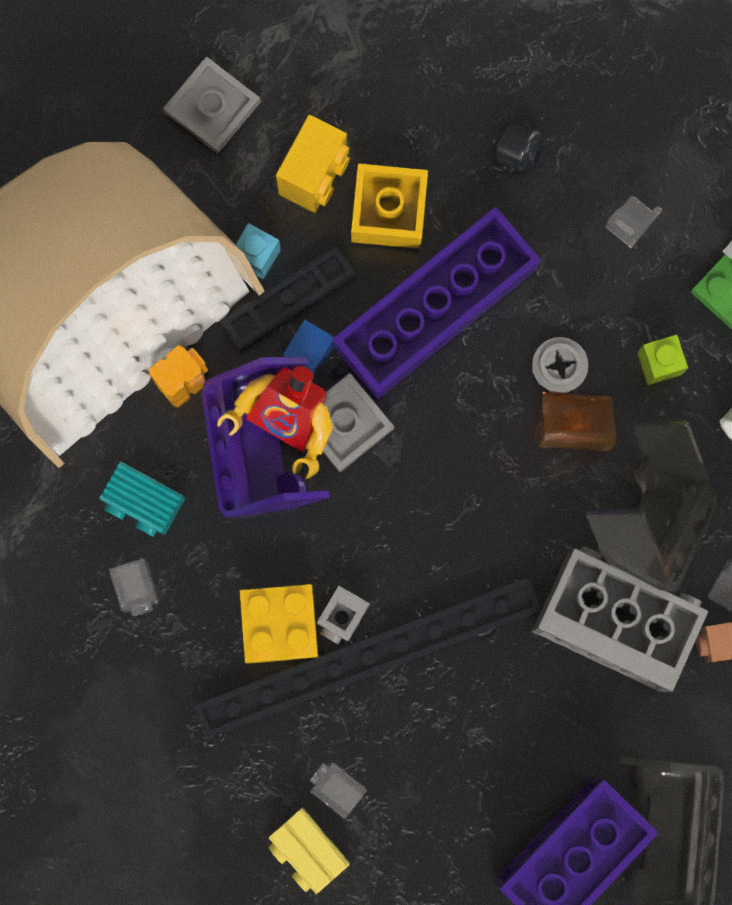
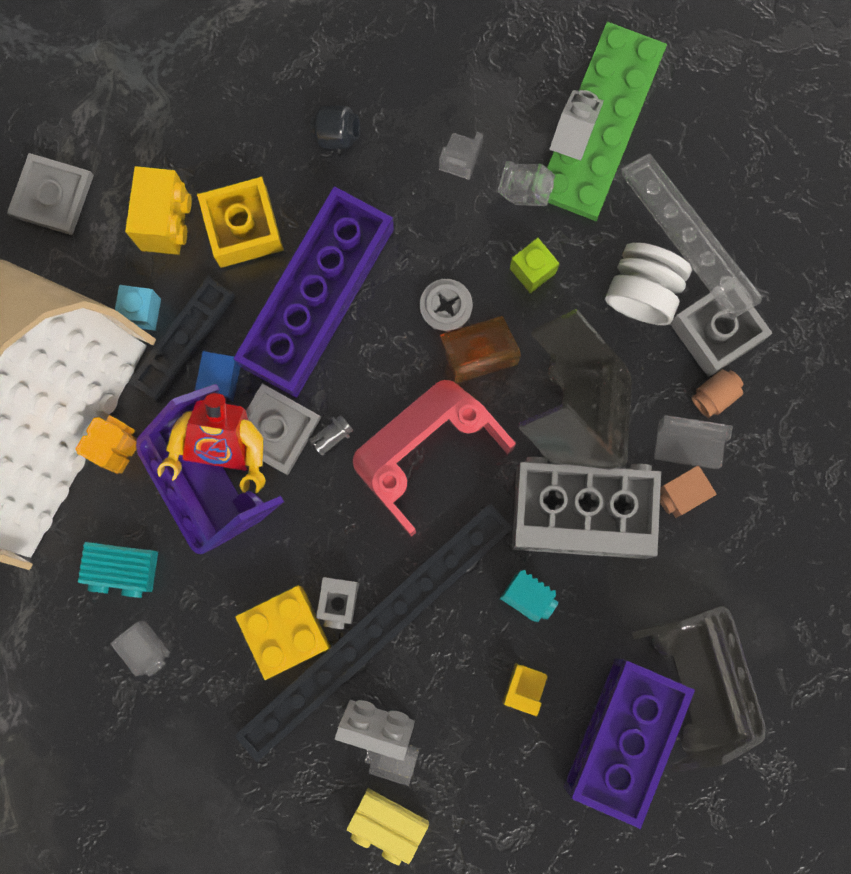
camera: 15 degrees left, 0 degrees up
none -> dark grey pin [309,415,353,456]
none -> light grey plate [335,700,415,761]
none -> coral windscreen [353,380,516,537]
none -> clear brick [497,161,555,206]
none -> teal brick [500,570,559,622]
none -> yellow panel [502,663,547,716]

